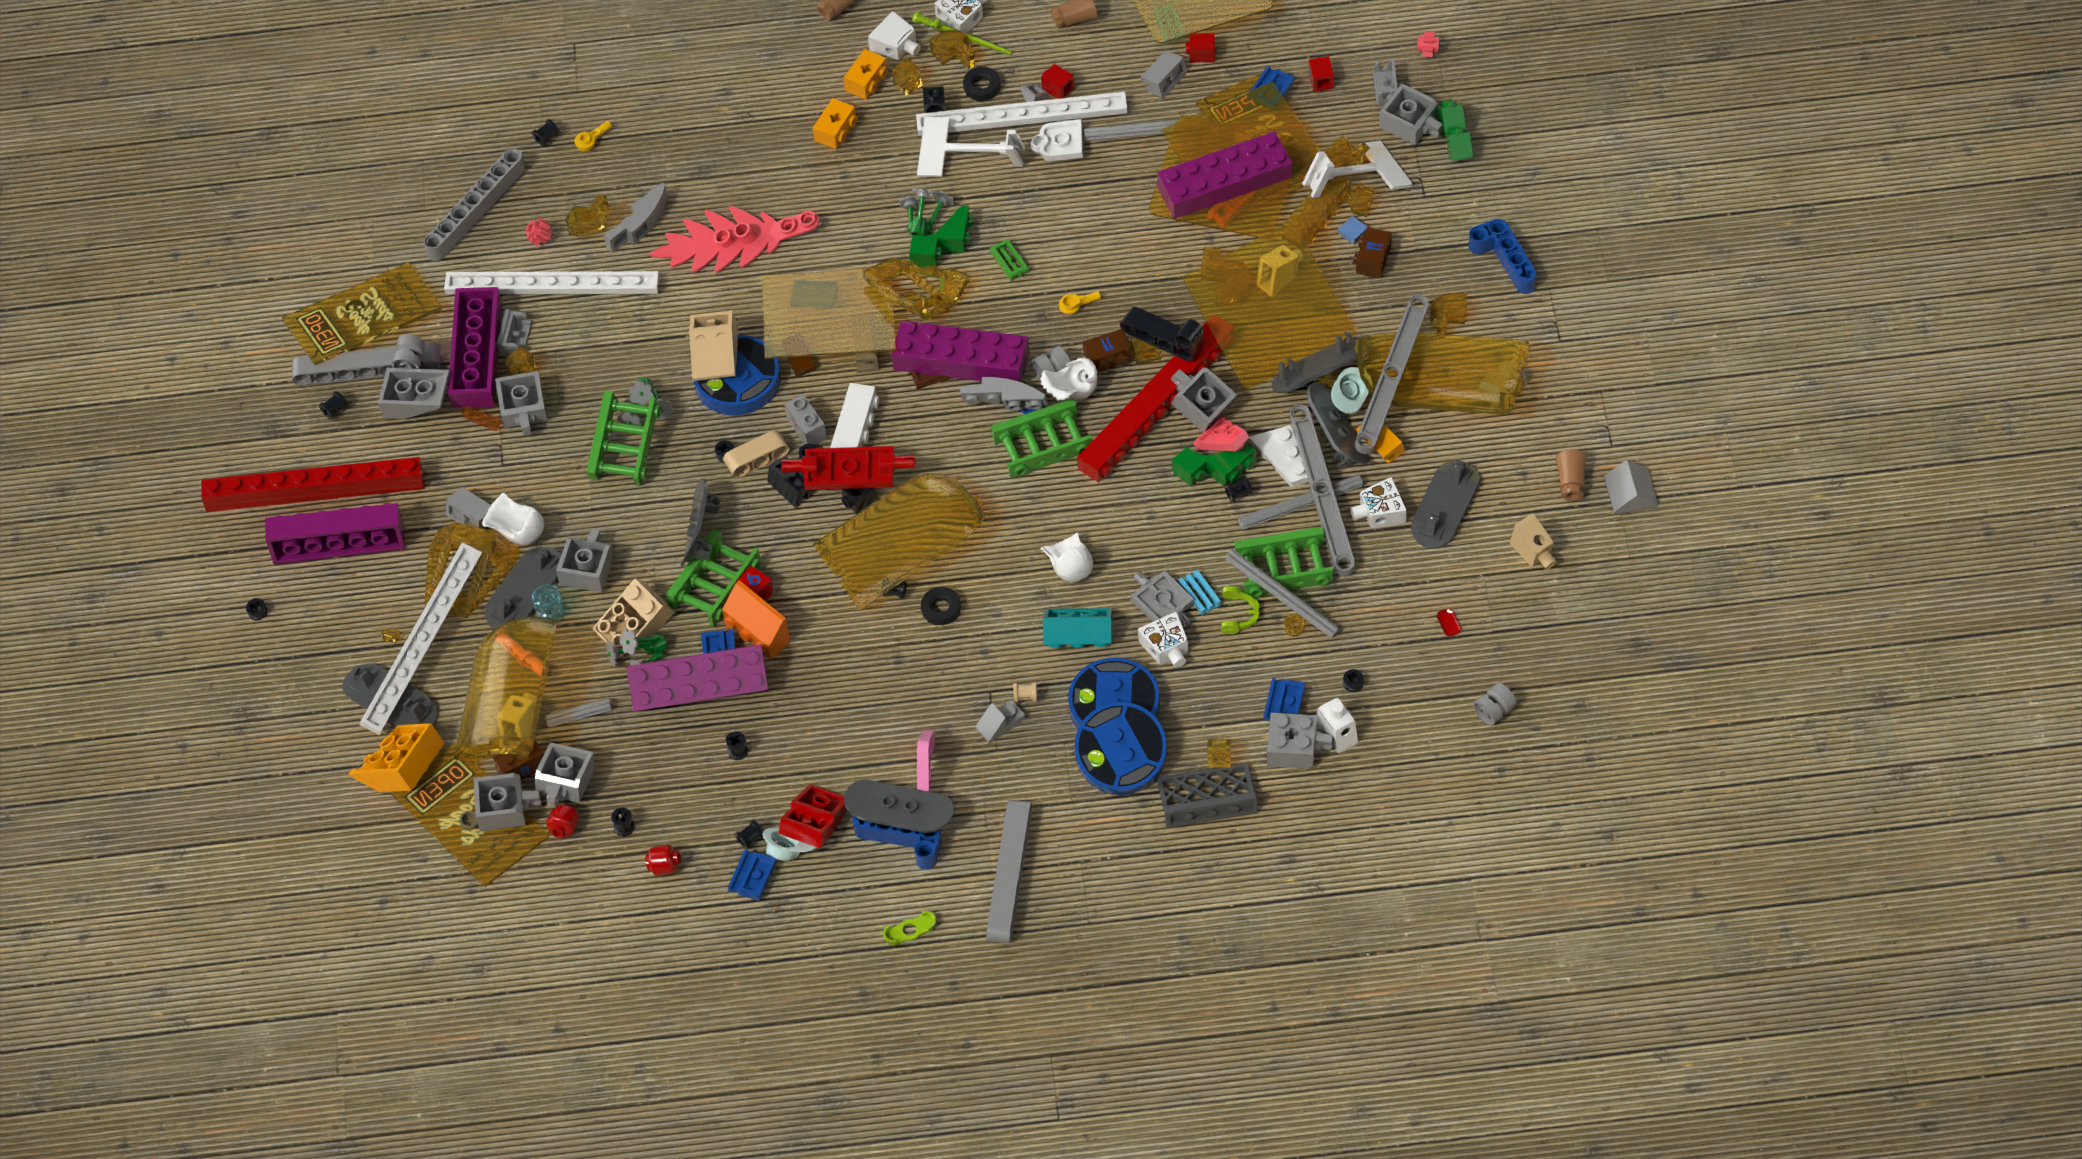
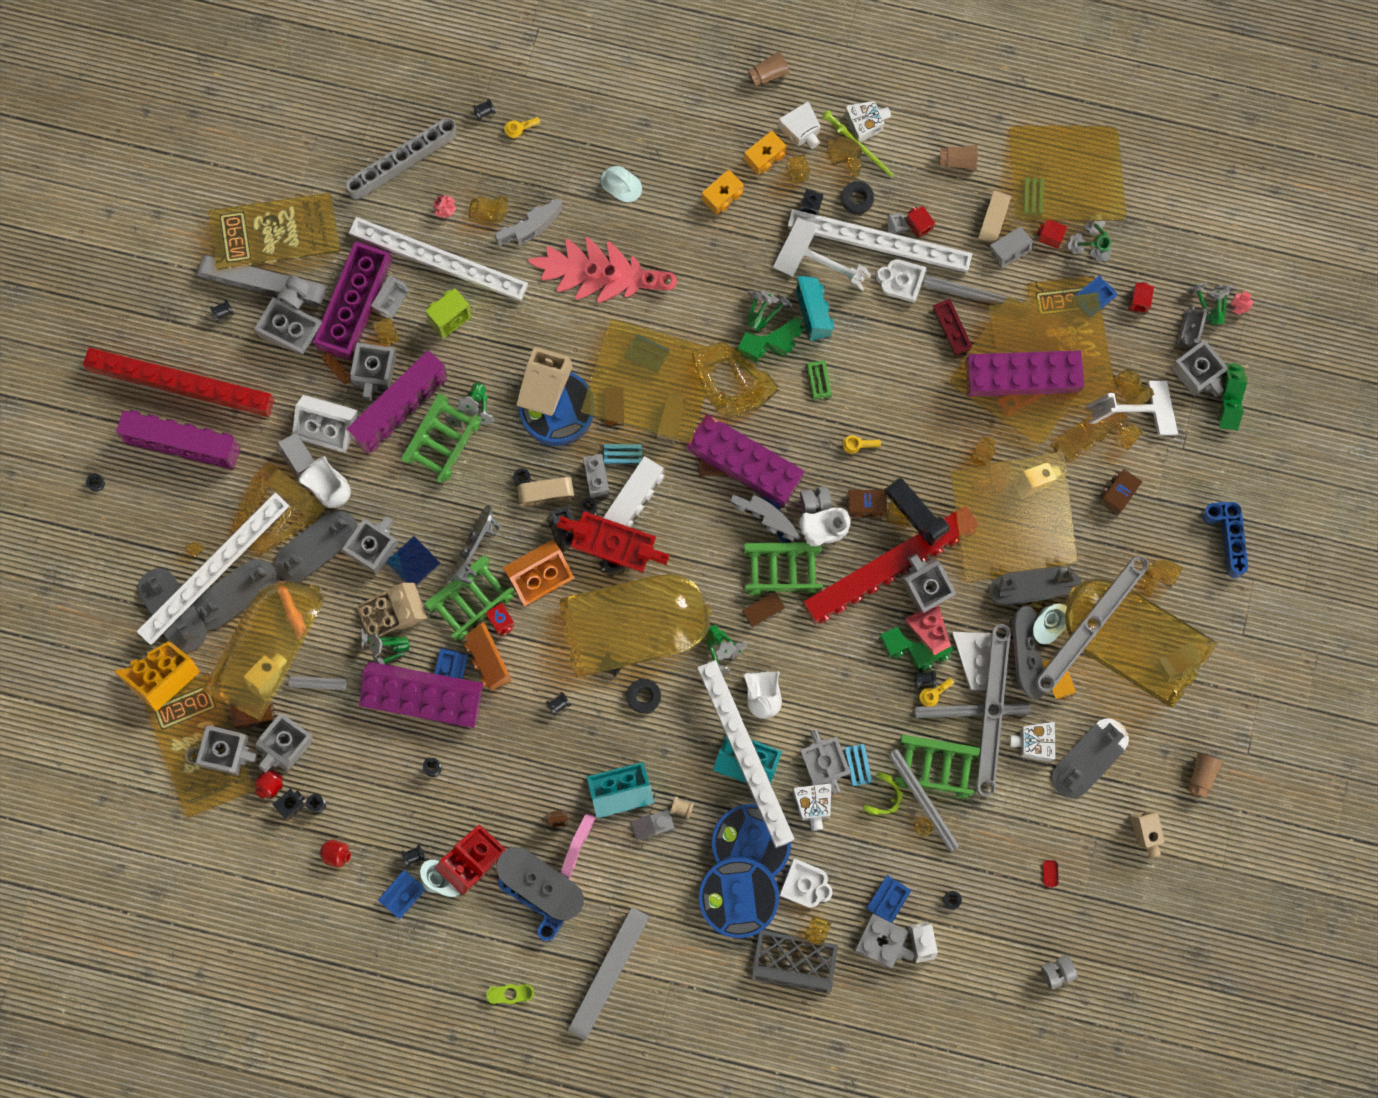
camera: 10 degrees right, 20 degrees up
clear light blue wheel [532,584,565,625] -> none
medium blue tile [1338,216,1367,244] -> none
light grey slope [1604,460,1658,514] -> none
none -> dark grey piece [193,559,277,630]
none -> black brick [272,789,306,821]
none -> white slope [292,395,358,453]
none -> magenta brick [347,350,448,455]
none -> clear blue tile [386,536,441,586]
none -> lime brick [426,288,472,339]
none -> orange slope [502,539,574,607]
none -> black bush [546,692,571,716]
none -> reddish brown slope [547,810,569,828]
none -> teal slope [586,762,654,818]
none -> light aqua piece [601,166,642,202]
none -> medium azure tile [604,444,642,465]
none -> white plate [697,660,794,848]
none -> plant [704,625,747,676]
none -> reddish brown tile [742,591,785,627]
none -> white plate [779,858,832,908]
none -> teal slope [795,276,835,341]
none -> yellow plate [919,678,954,707]
none -> dark red plate [932,299,973,357]
none -> tan beam [978,190,1011,243]
none -> light grey plant [1067,214,1111,262]
none -> plant [1186,282,1236,325]

